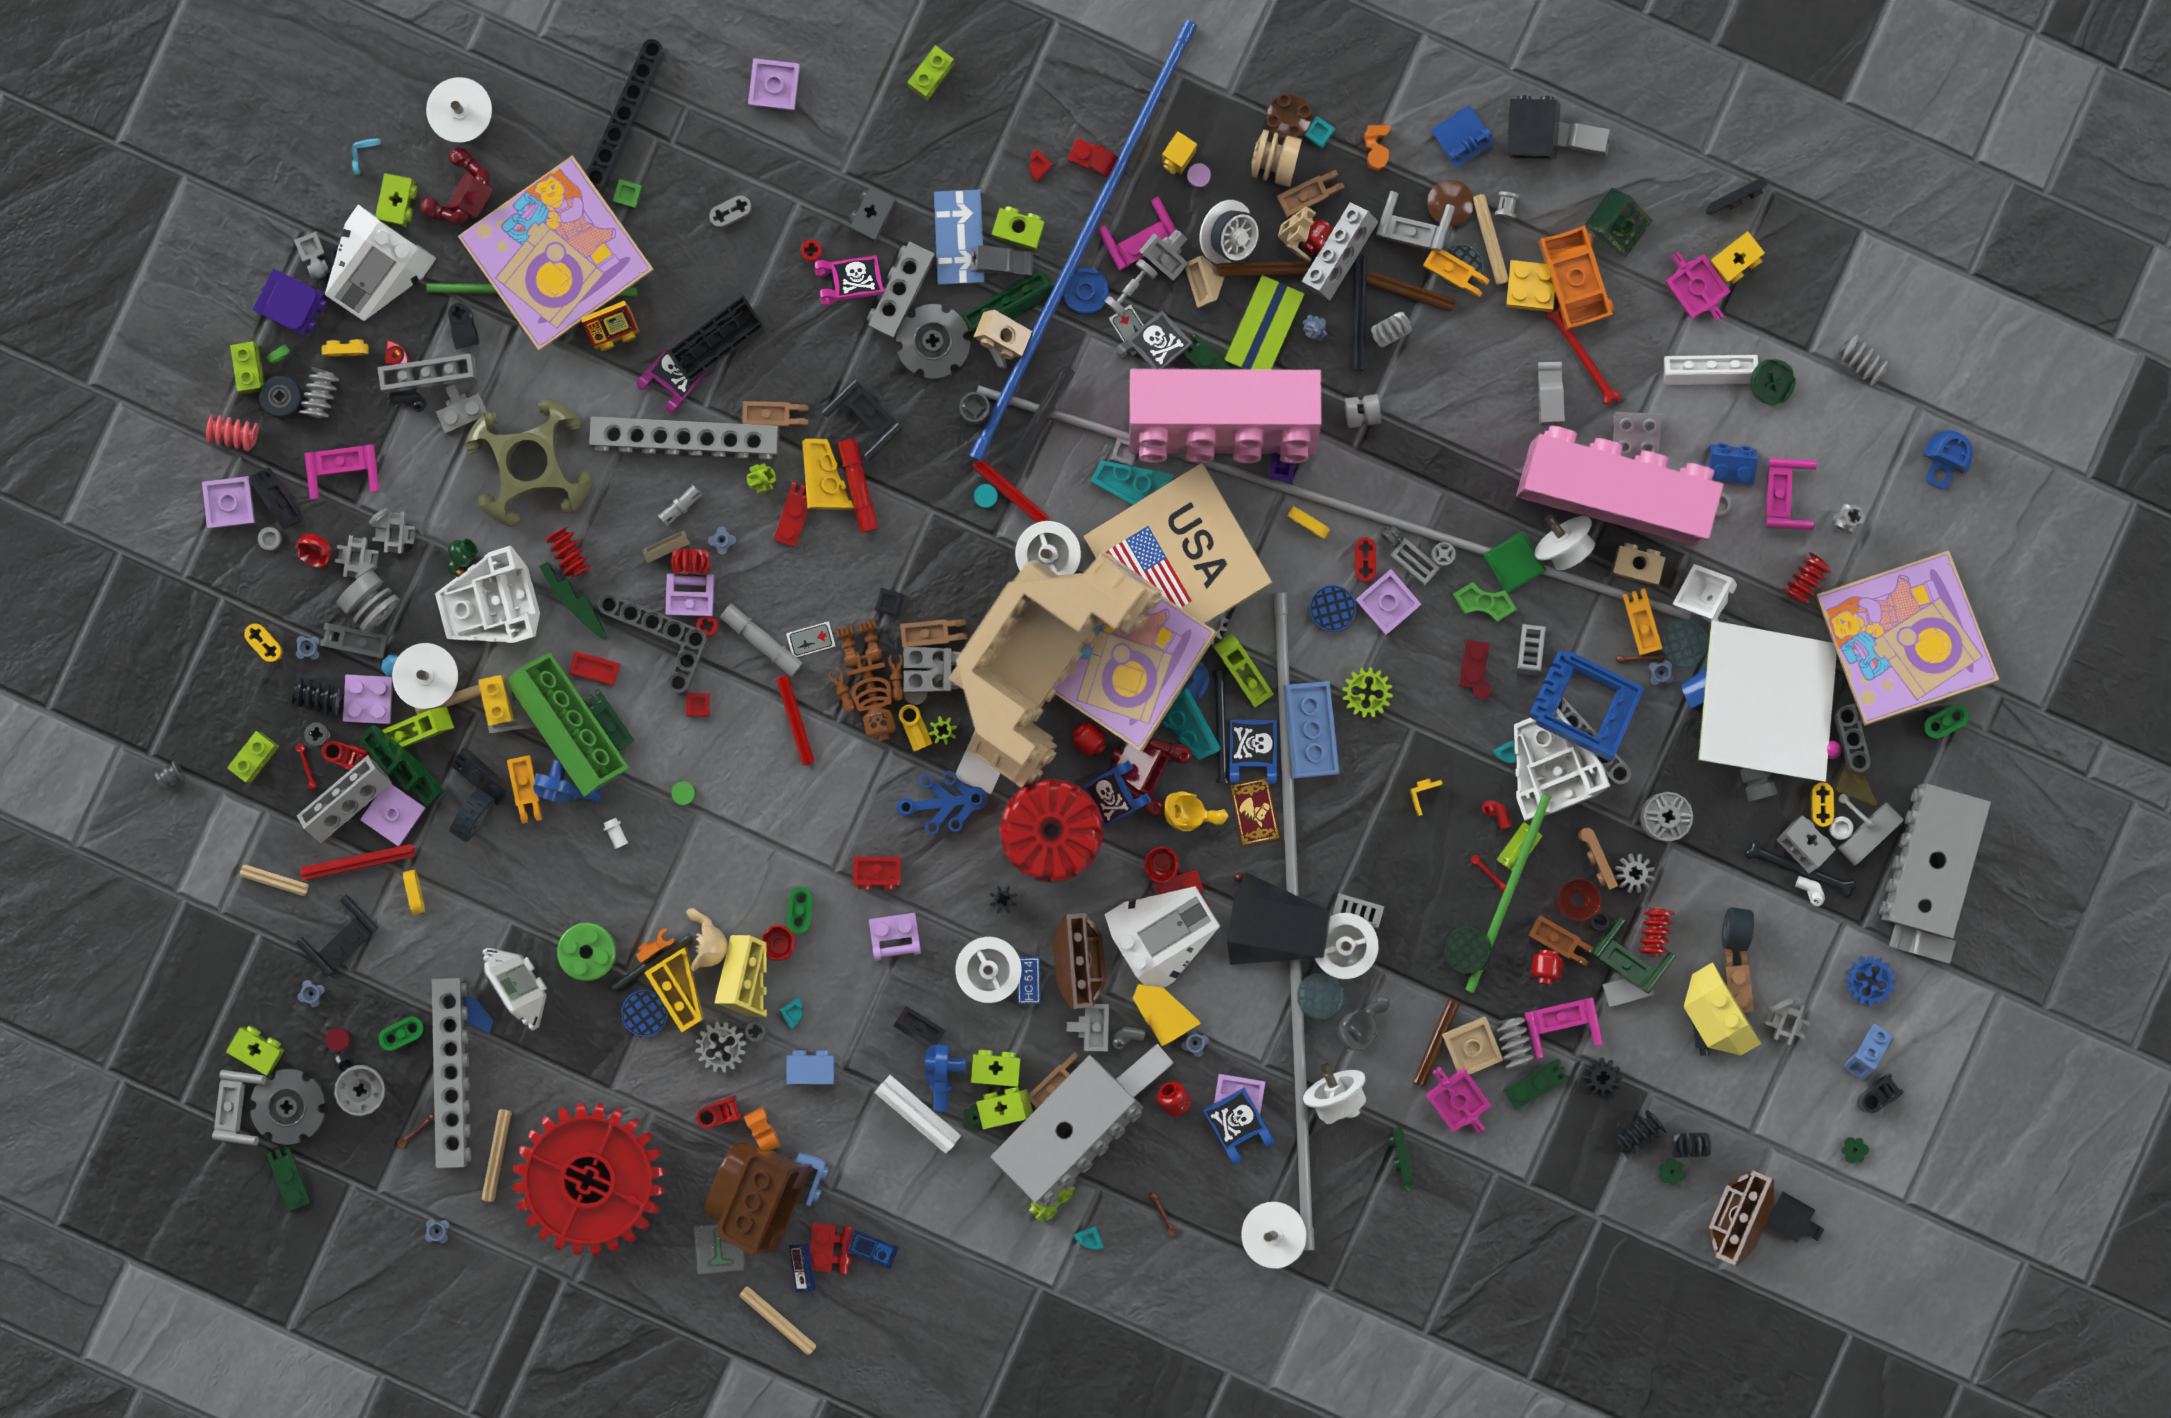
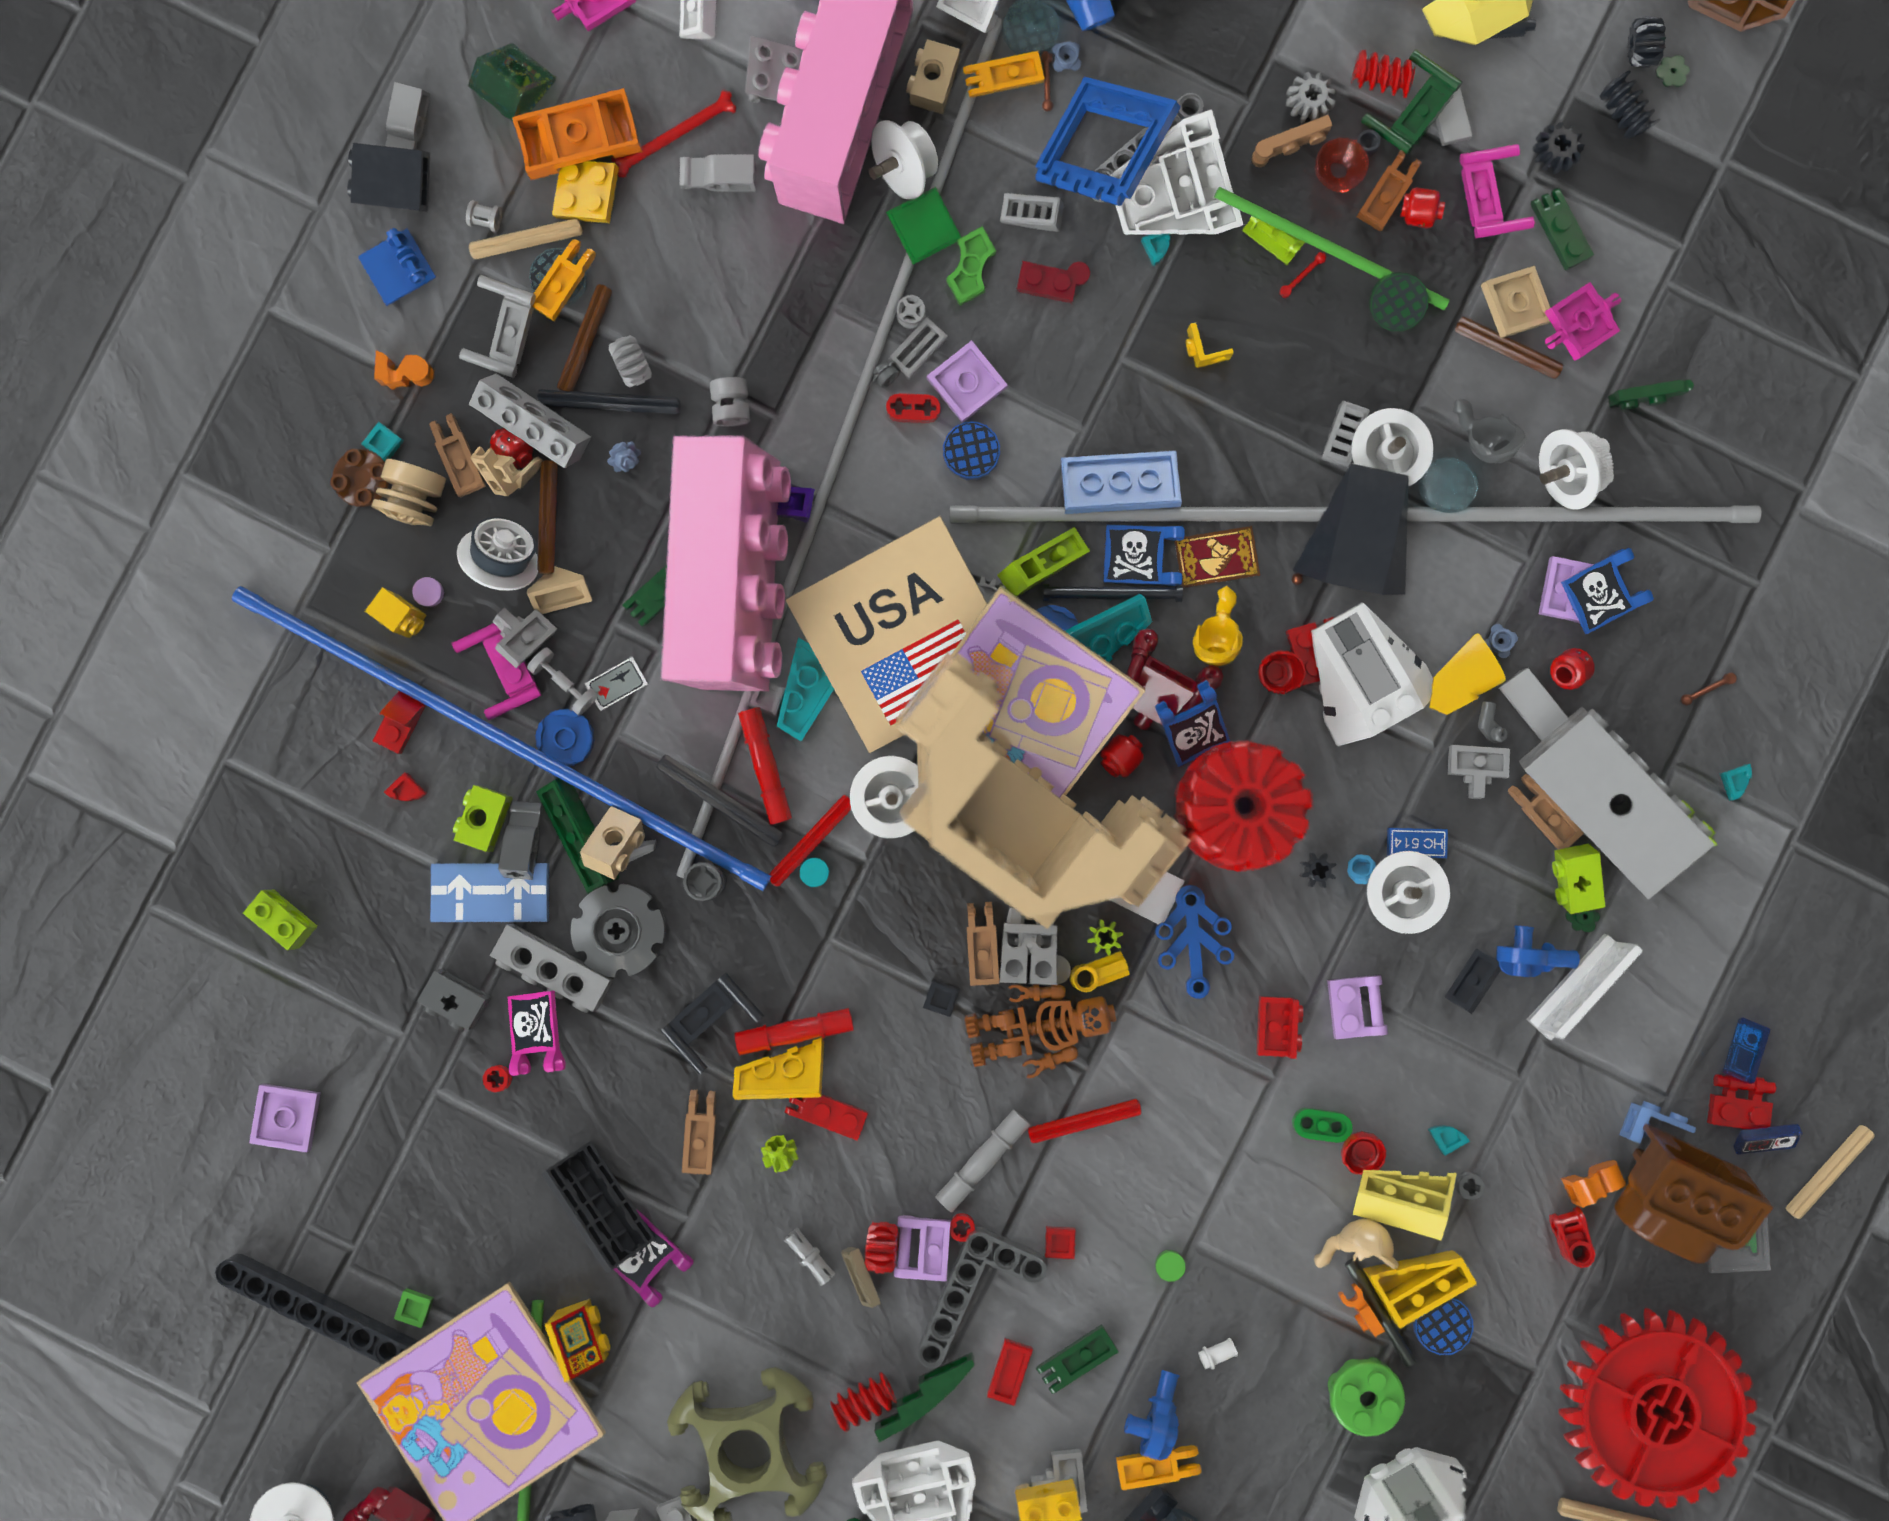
camera: 90 degrees left, 0 degrees up
bright green brick [505,652,629,797] -> none
light grey brick [589,417,779,460] -> none
light grey gear [695,1021,747,1072] -> none
sand blue plate [708,526,736,555] -> none
light grey beam [709,195,752,228] -> none
sticker [786,621,836,657] -> none
medium blue brick [786,1050,835,1084] -> none
lime brick [971,1050,1021,1087] -> none
reddish brown wedge [1053,913,1106,1009] -> none
flag [1115,311,1193,369] -> none
lime tile [1224,275,1304,370] -> none
white piece [1242,1202,1307,1268] -> none
yellow beam [1287,506,1330,540] -> none
lime gear [1342,667,1393,718] -> none
reddish brown dish [1427,180,1474,226] -> none
red arm [1482,800,1512,829] -> none
light grey piece [1496,1017,1534,1069] -> none
light grey wheel [1639,792,1693,842] -> none
none -> red piece [738,706,792,825]
none -> dark azure tile [1347,854,1377,884]

